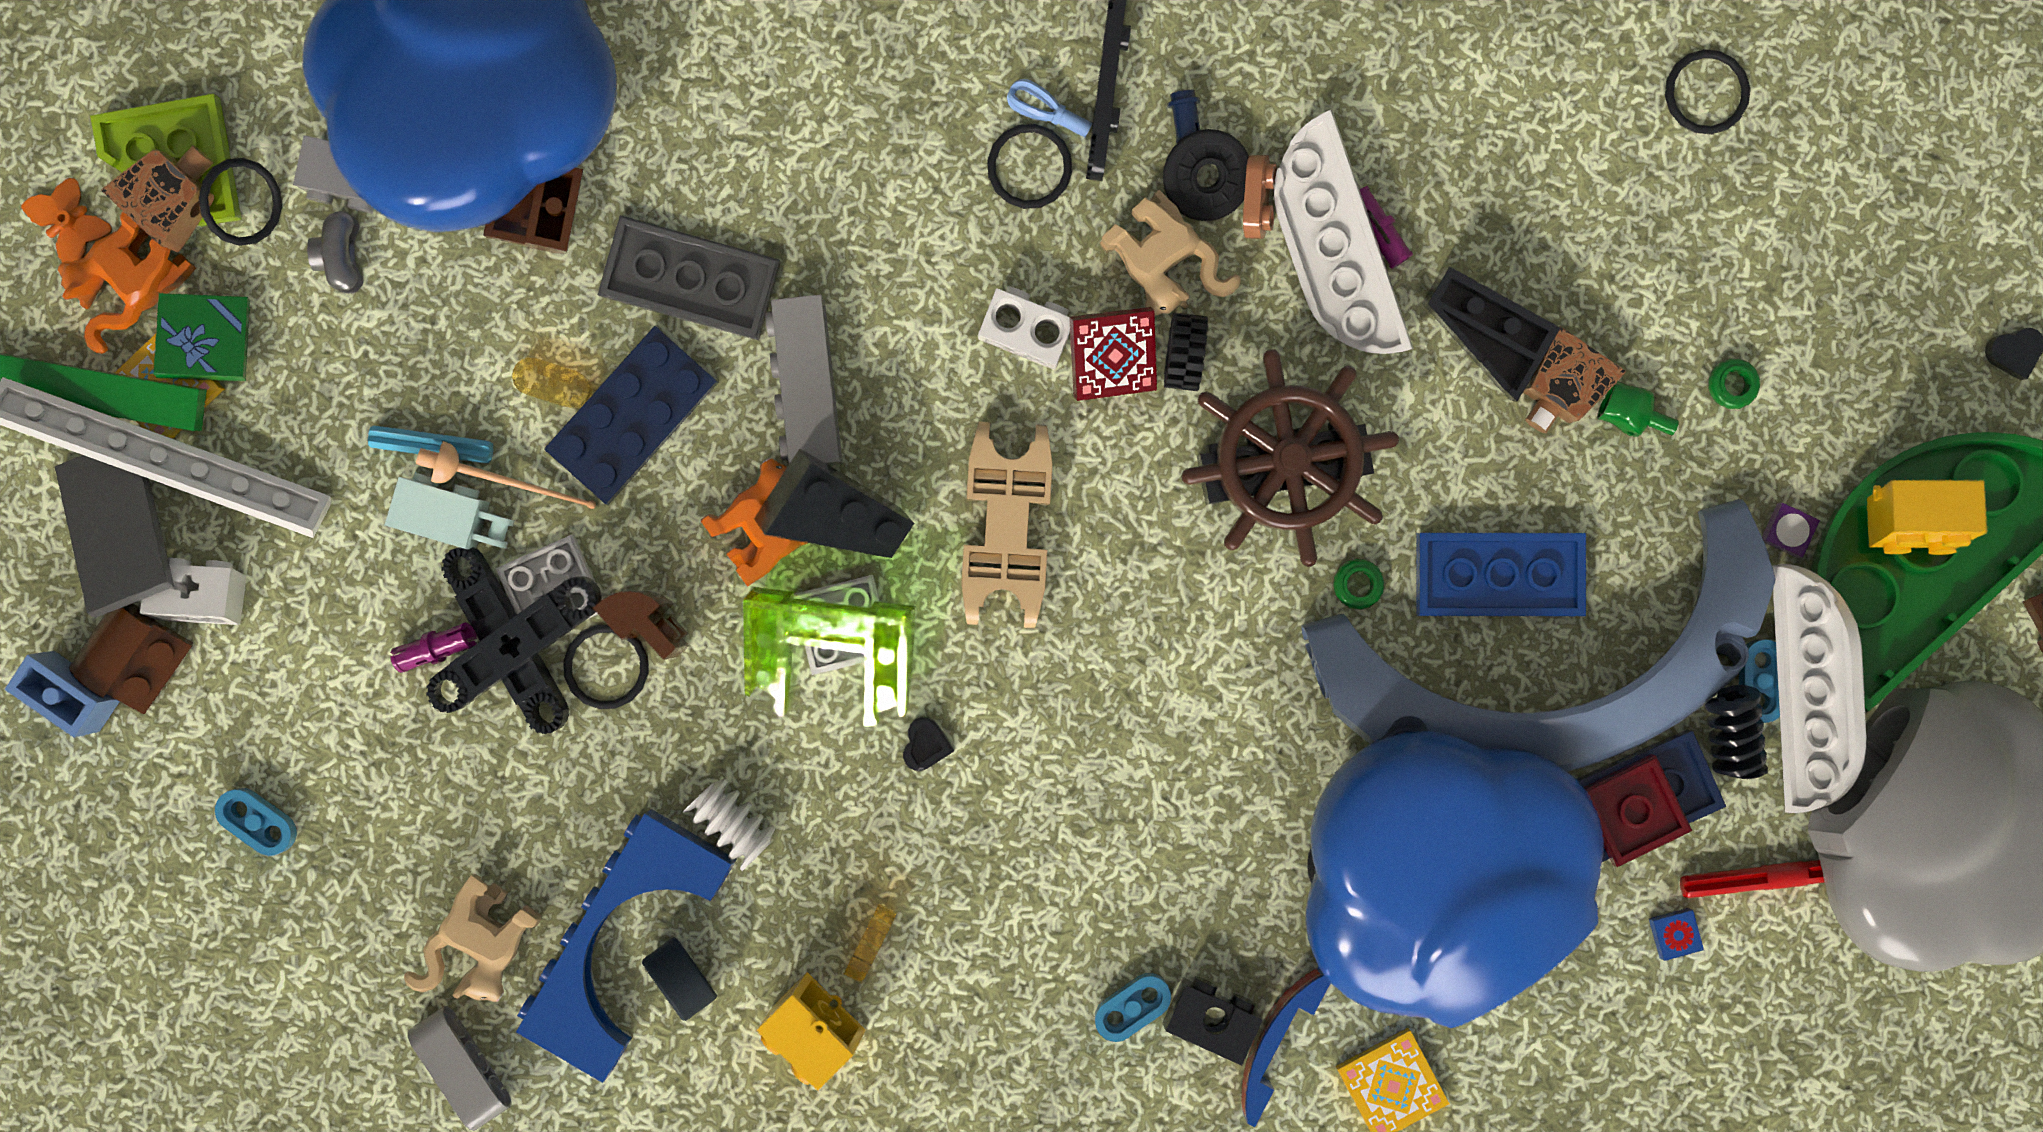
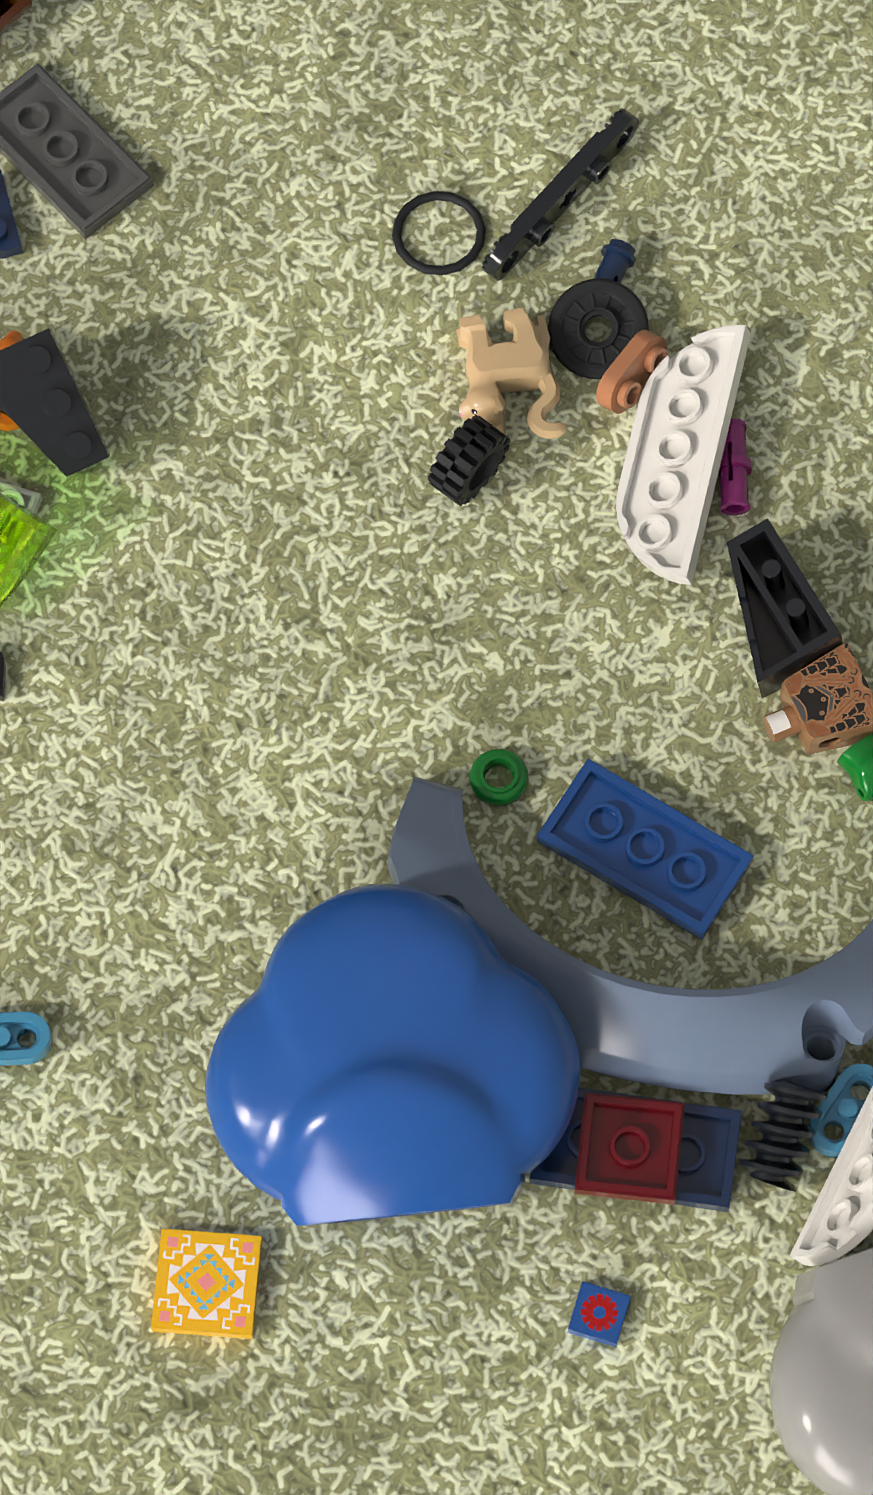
camera: 30 degrees right, 20 degrees down
light grey brick [765,295,843,465] -> none
tan piece [961,421,1053,628] -> none
white brick [978,286,1070,370] -> none
light blue piece [1007,79,1093,138] -> none
dark red tile [1069,307,1157,401] -> none
black brick [1162,976,1263,1066] -> none
reddish brown brick [1181,349,1399,567] -> none
blue slope [1241,967,1330,1127] -> none
red axle [1680,860,1825,898] -> none

